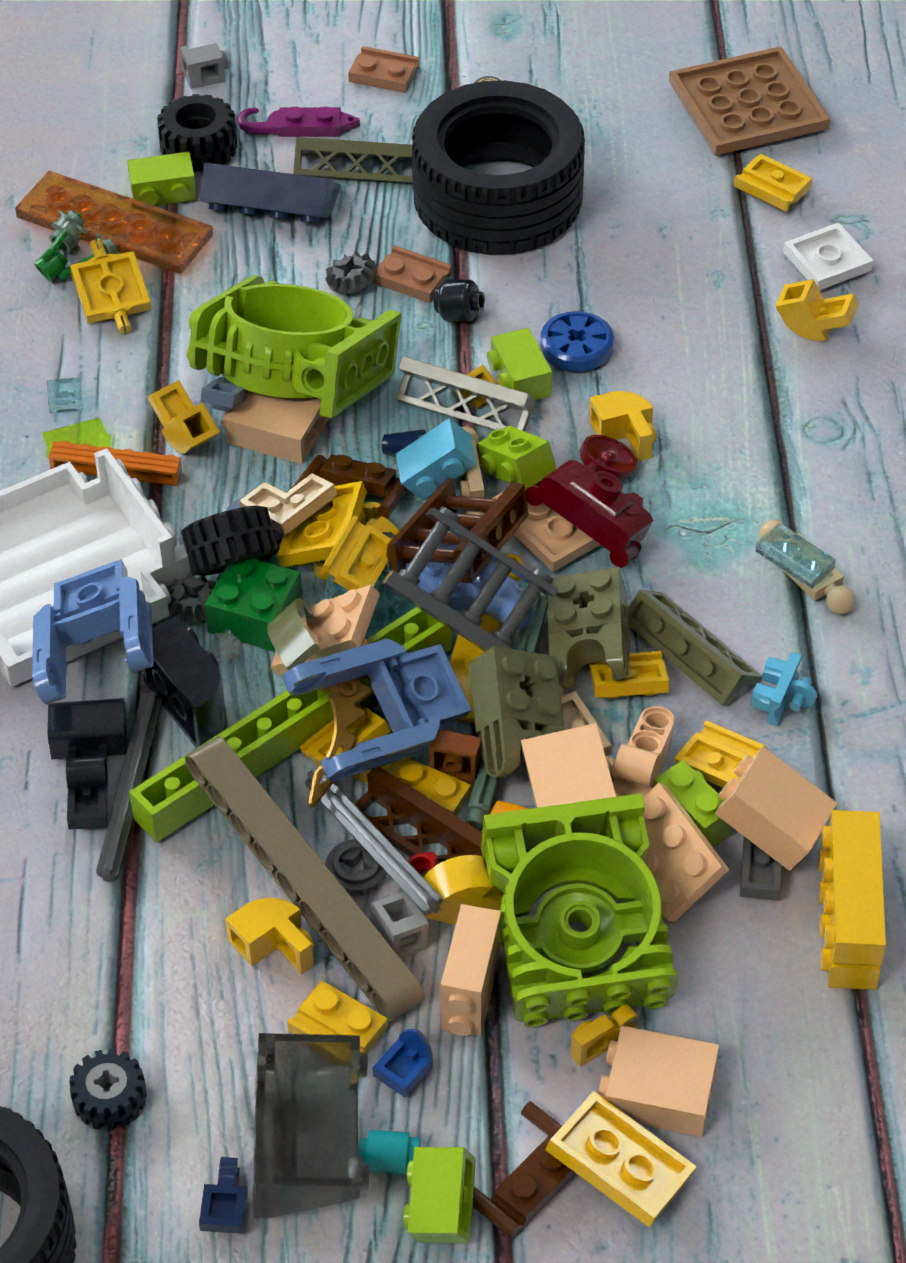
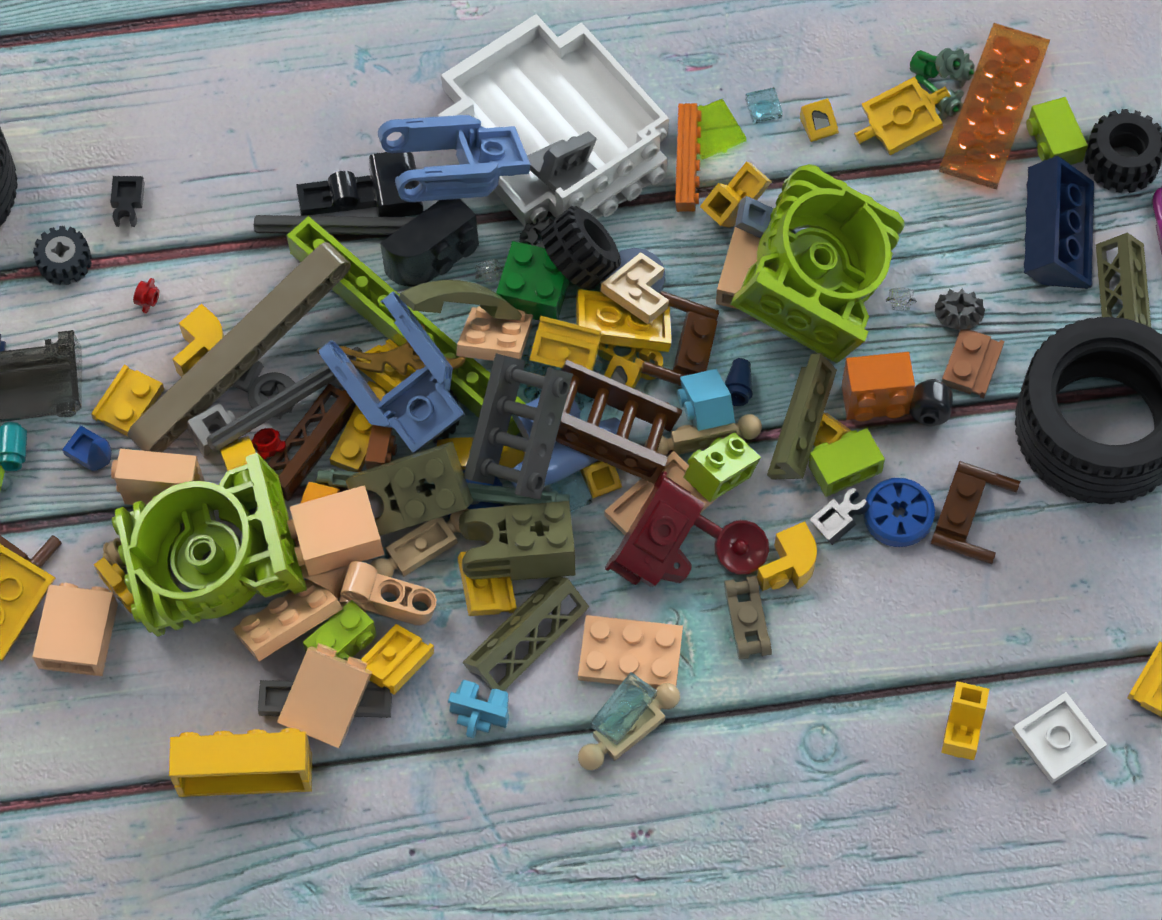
camera: 85 degrees right, 15 degrees up
none -> tan plate [103,538,126,568]
none -> black plate [110,176,145,227]
none -> red plate [133,278,160,313]
none -> dark grey bracket [527,131,597,193]
none -> light nougat plate [578,615,683,689]
none -> dark tan plate [724,576,772,660]
none -> yellow slope [800,98,839,142]
none -> plate [810,488,870,545]
none -> orange brick [841,352,915,421]
none -> reddish brown plate [931,461,1021,564]

